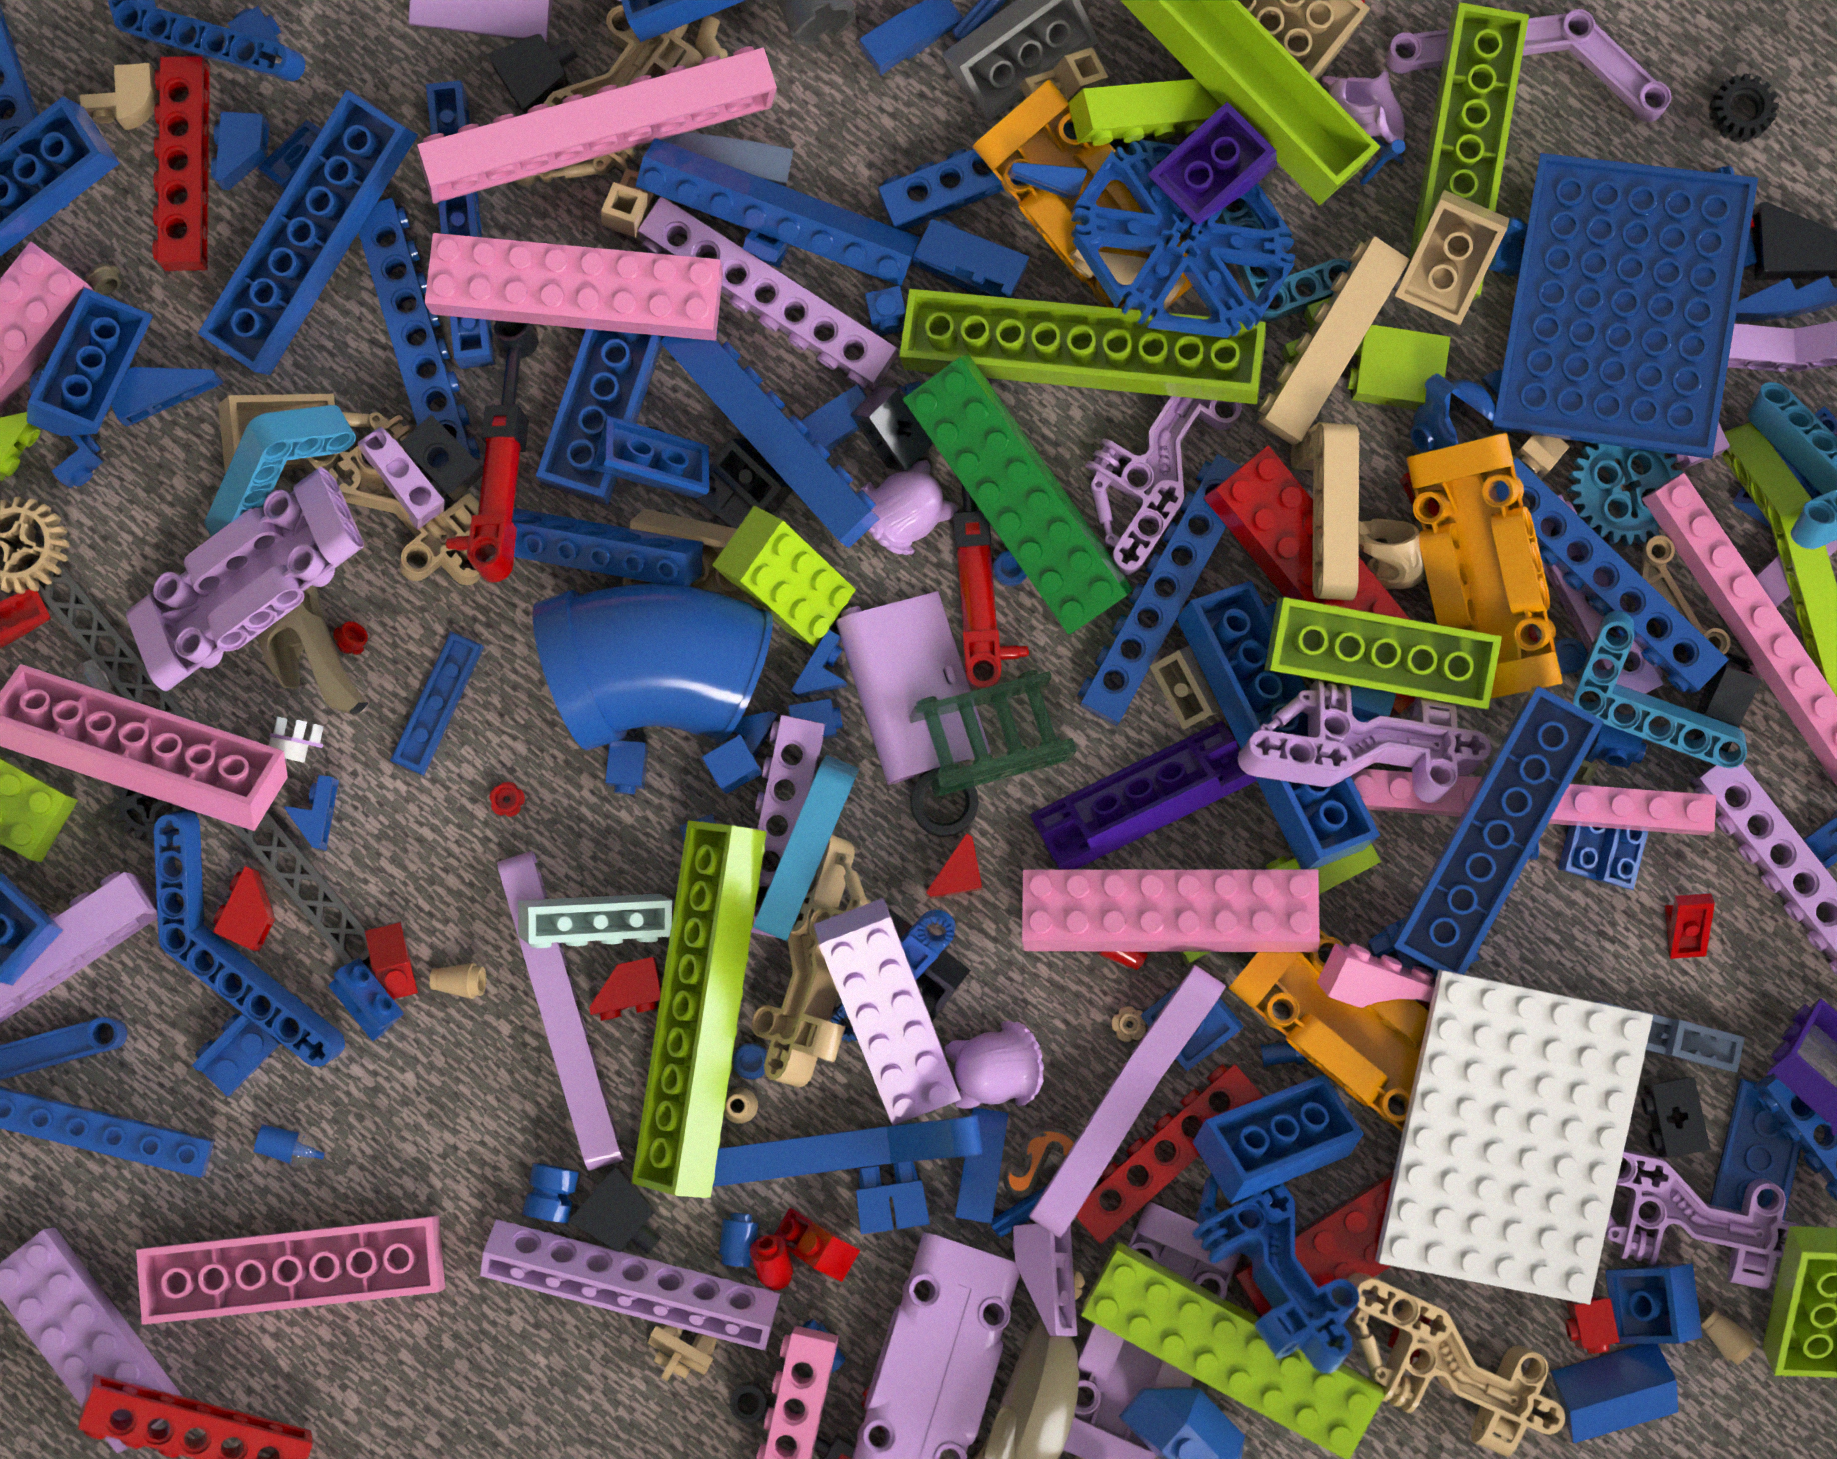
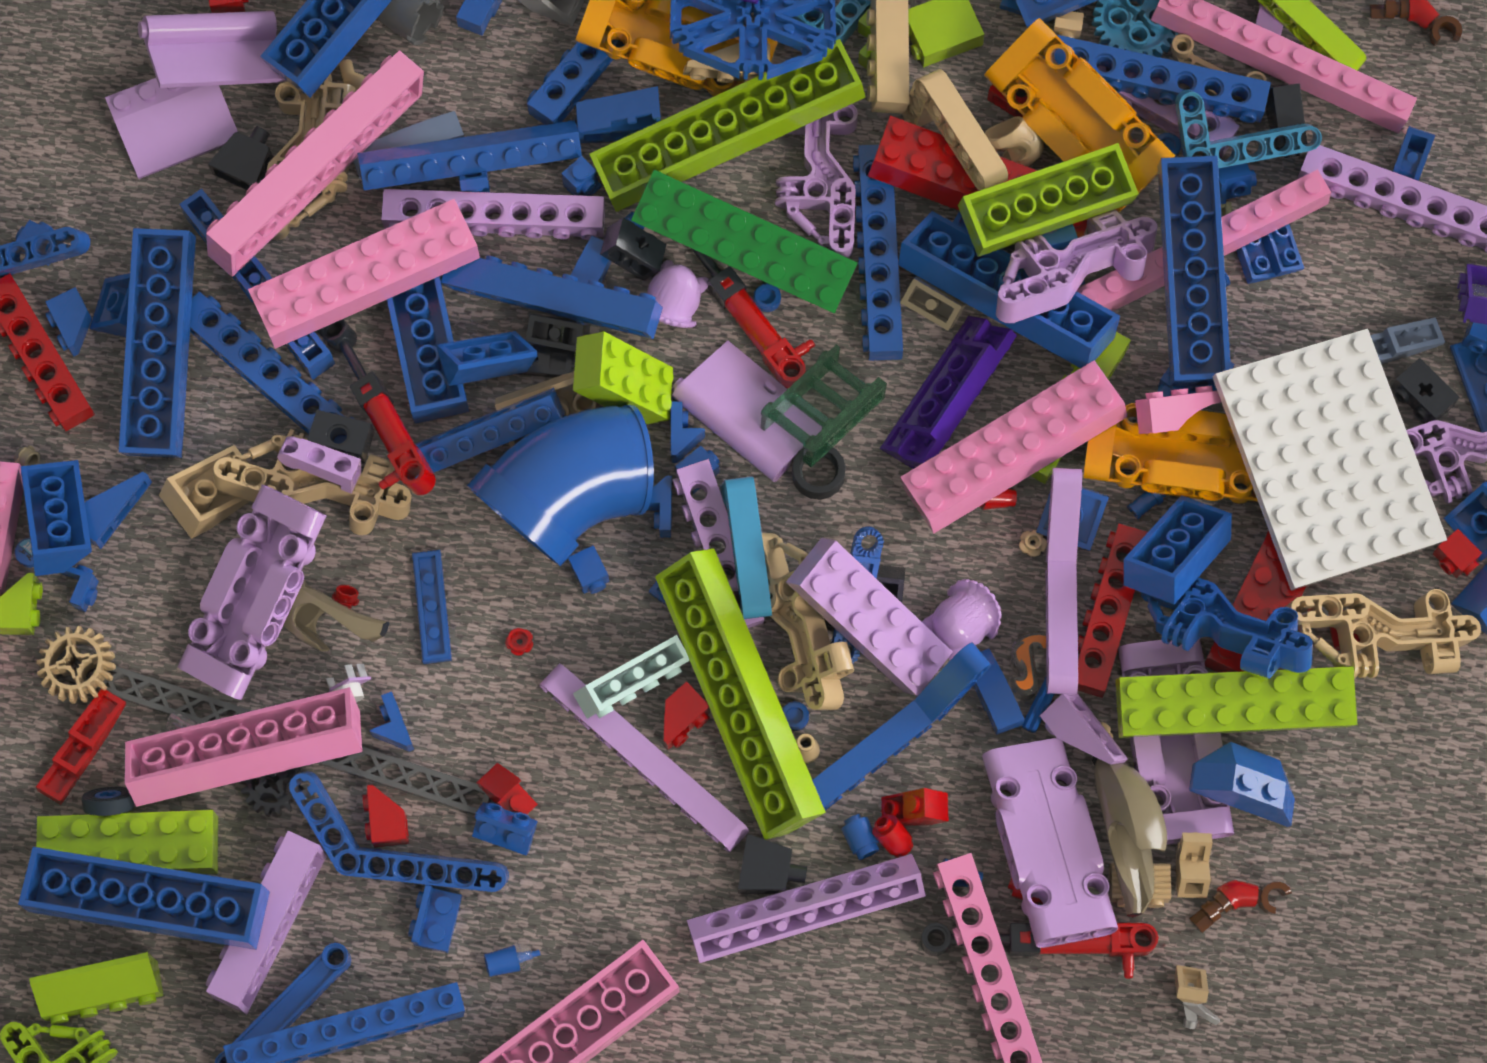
camera: 30 degrees left, 10 degrees down
dark azure beam [204,405,356,537] -> none
tan cone [430,963,486,999] -> none
blue wheel [522,1163,579,1223] -> none
tan brick [601,168,656,238] -> none
tan hips [647,1324,717,1381] -> none
blue panel [702,735,762,794] -> none
blue hips [856,1161,930,1235] -> none
red slope [926,833,982,899] -> none
blue slope [1007,163,1087,201] -> none
blue animal [1410,373,1496,453] -> none
red slope [1665,893,1715,959] -> none

